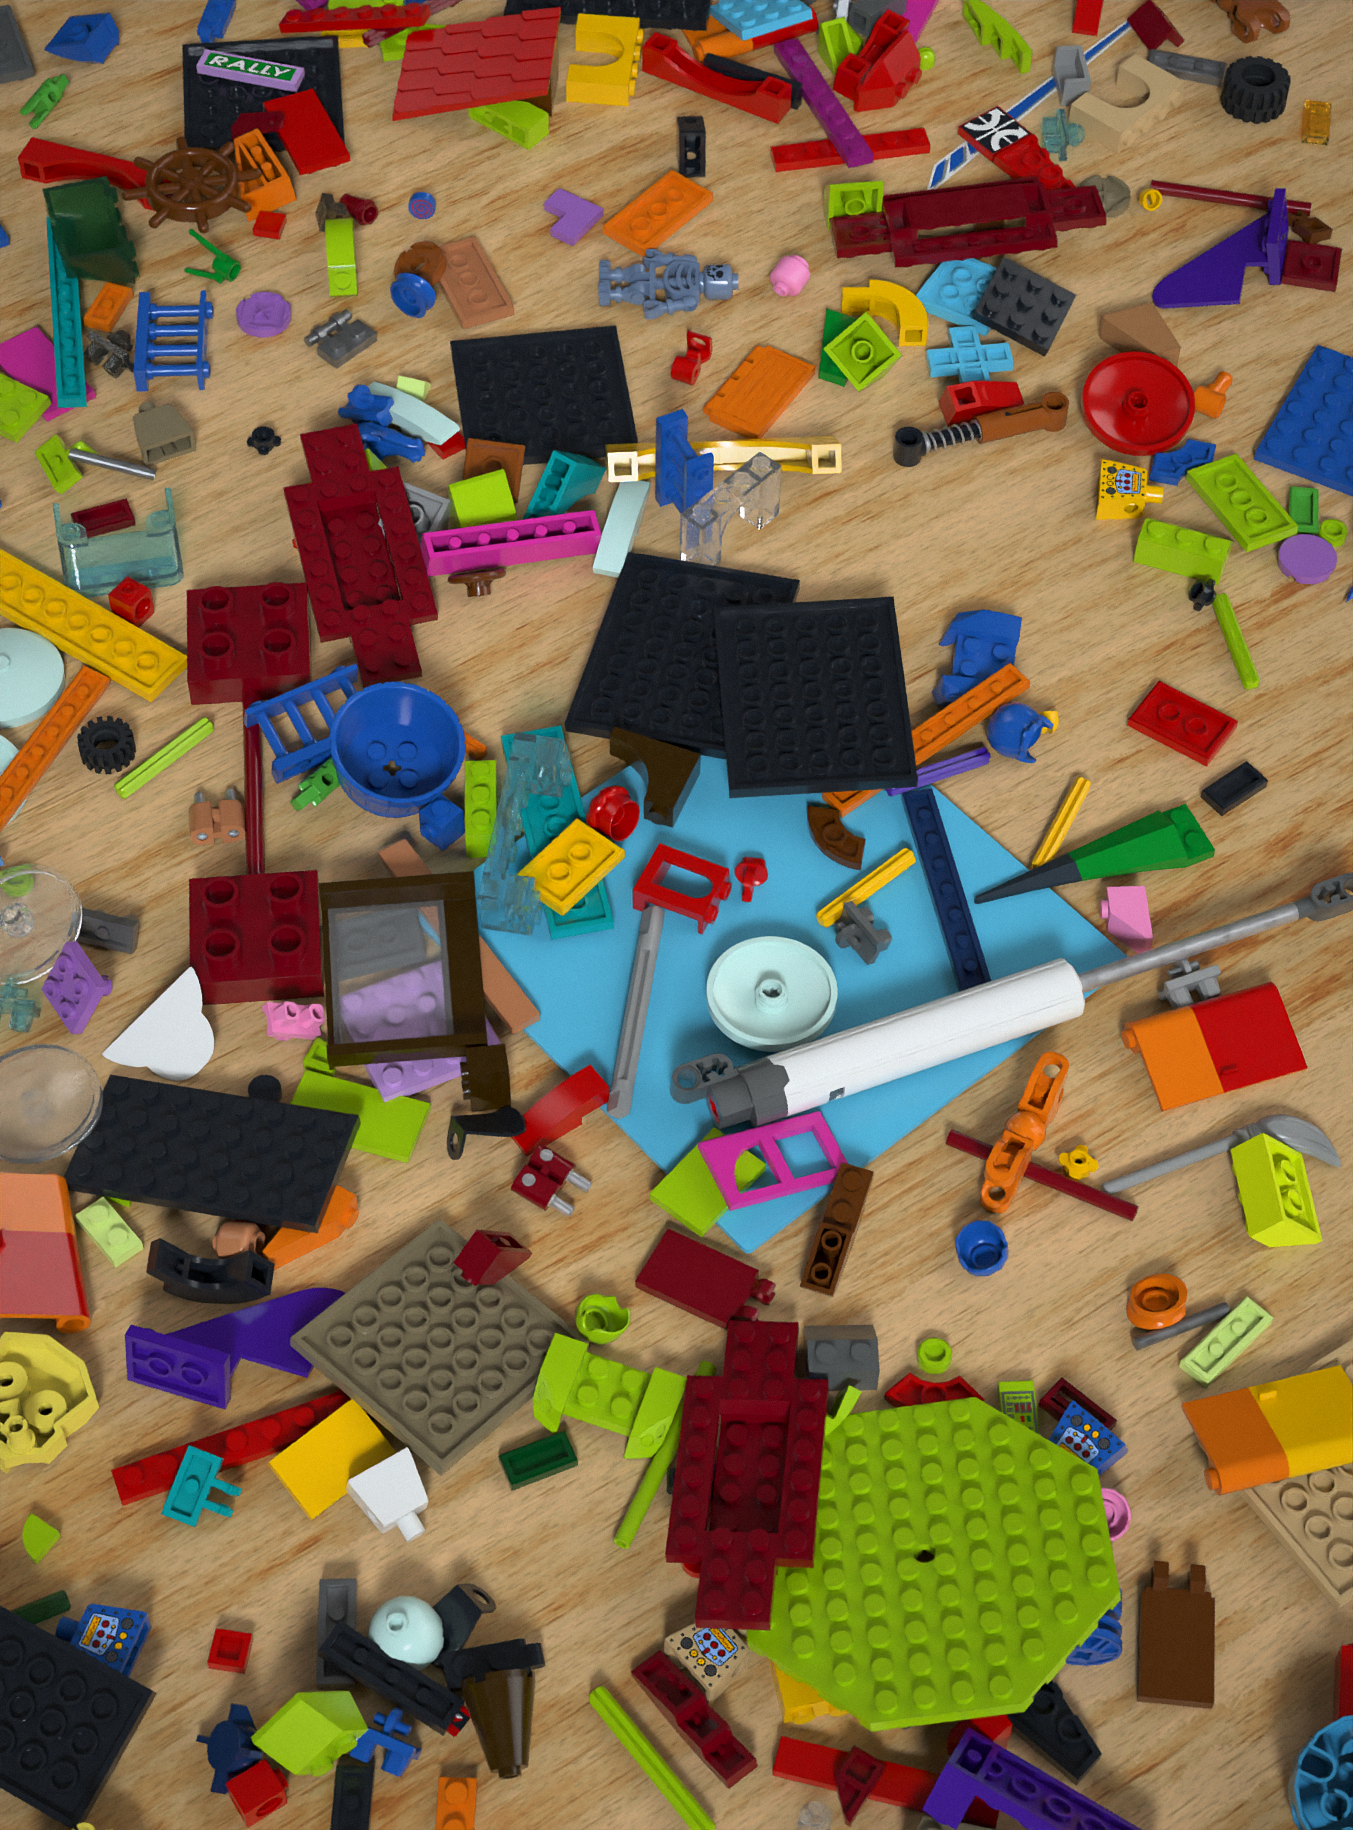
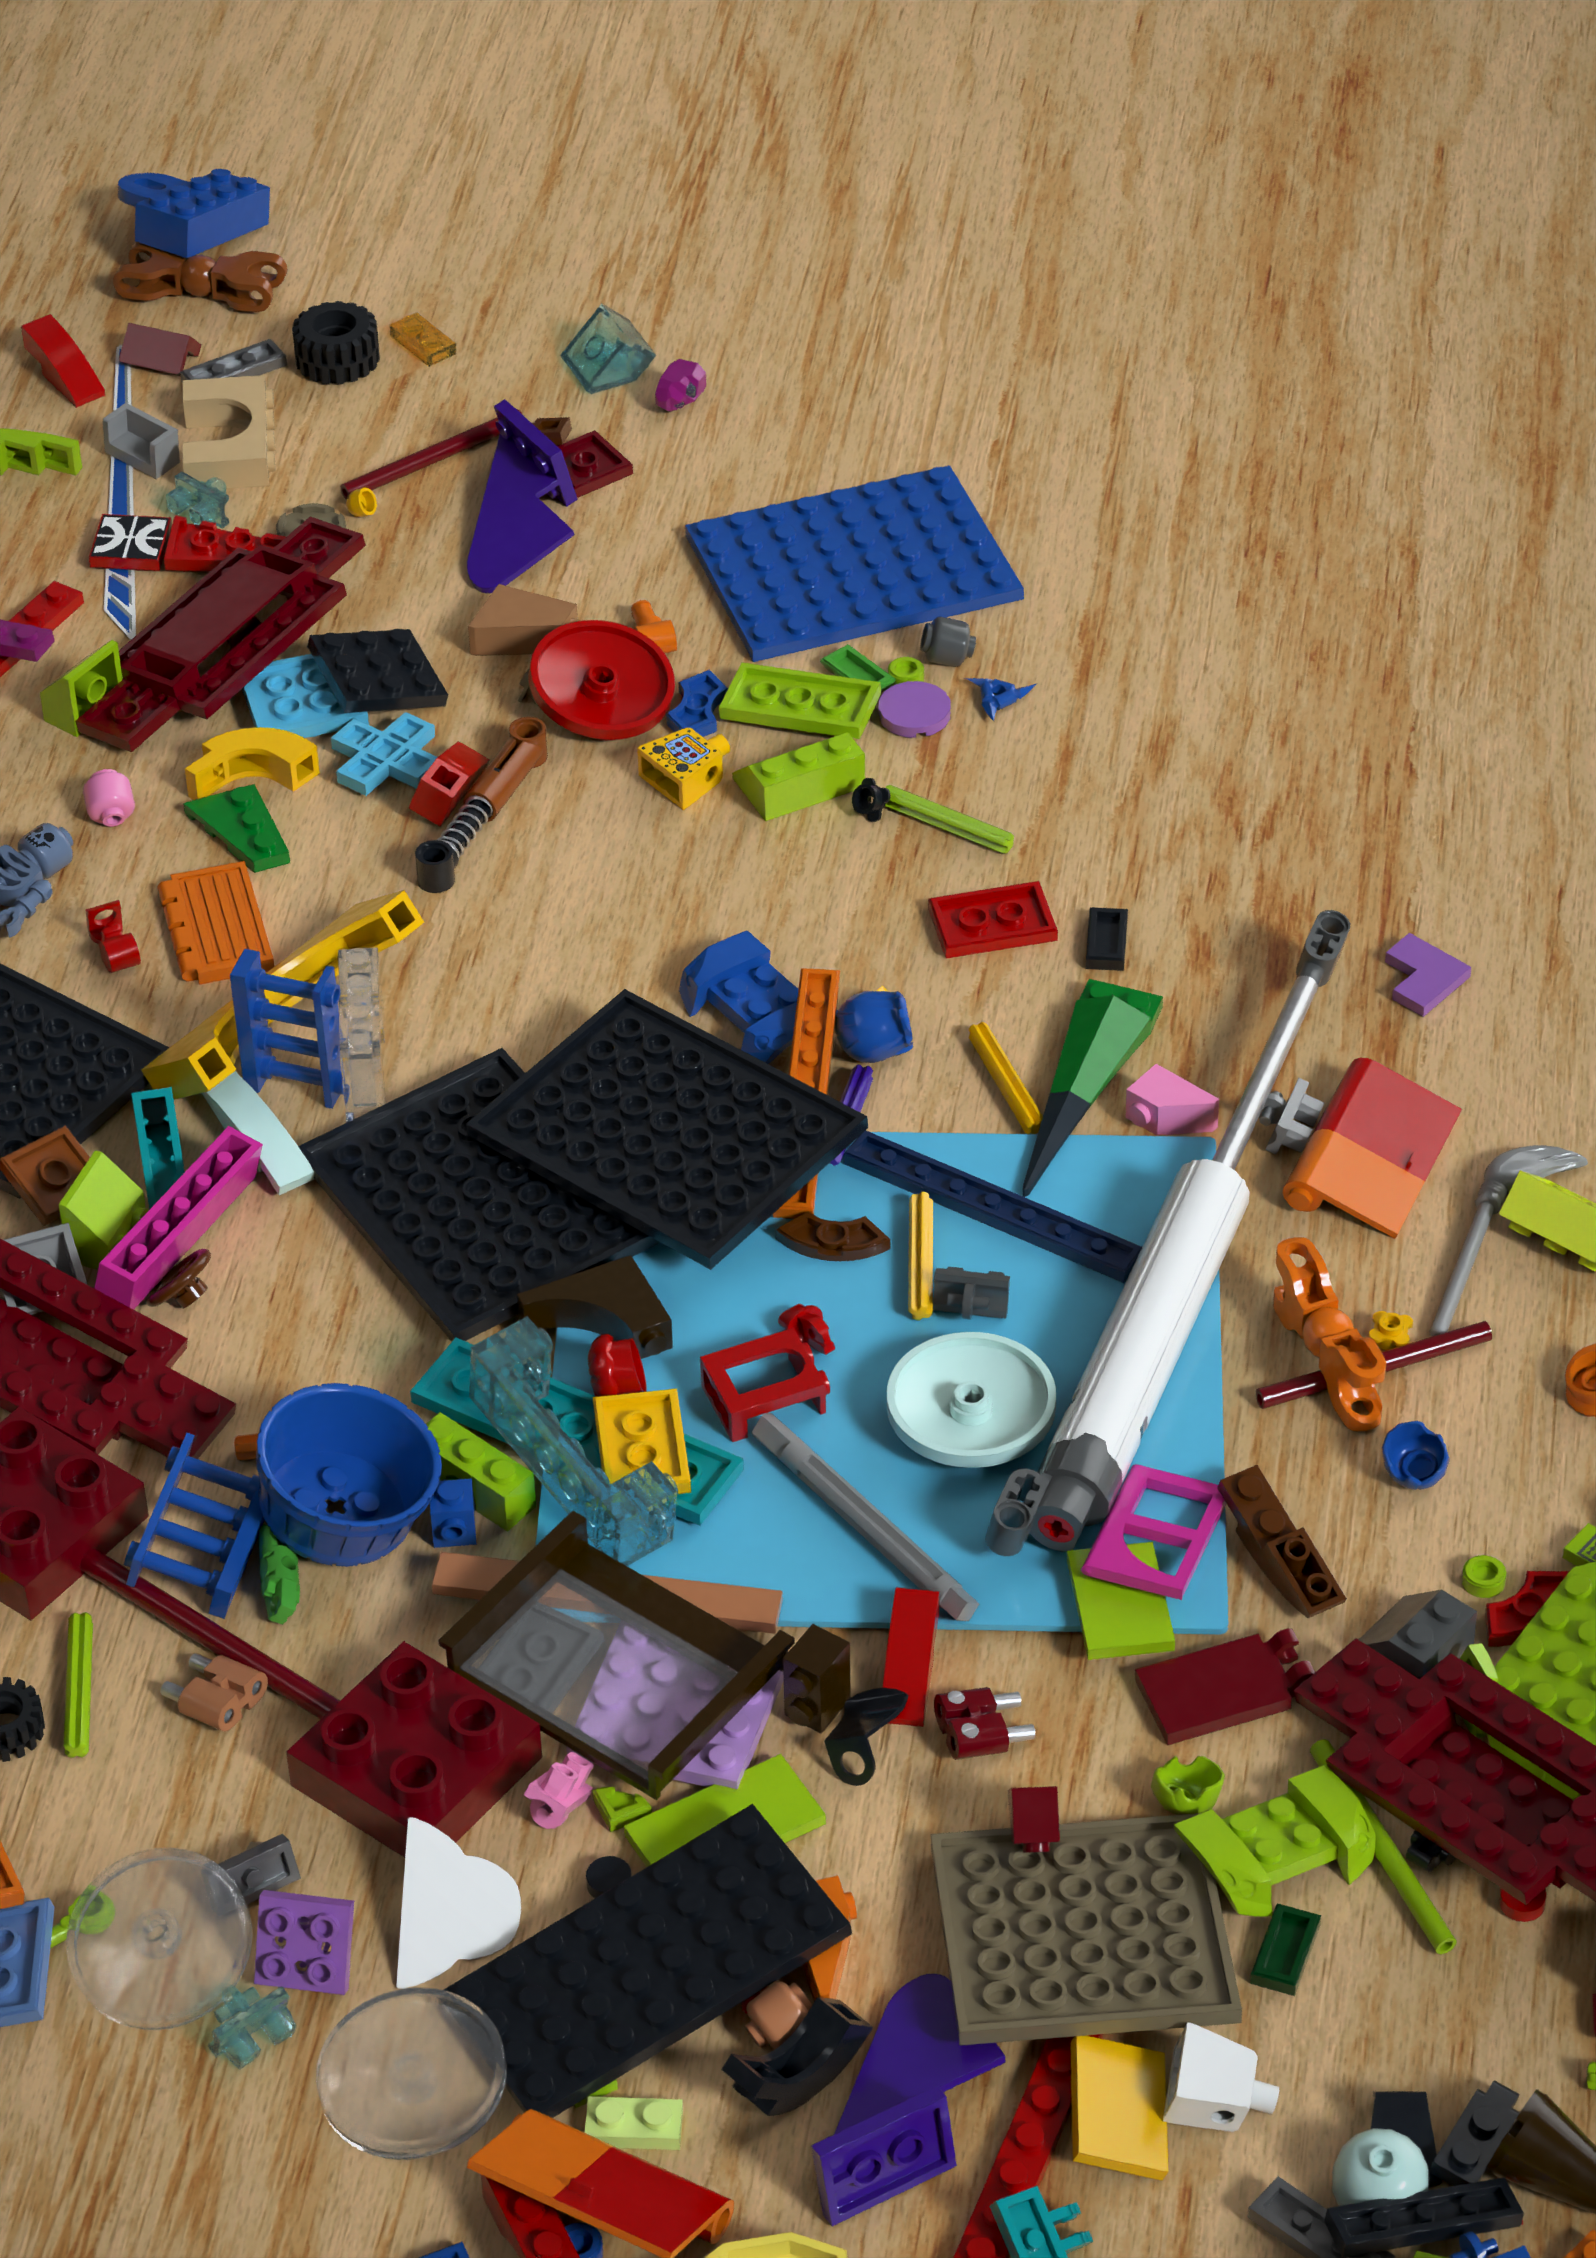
camera: 45 degrees left, 10 degrees down
lime slope [823,312,902,392] -> none

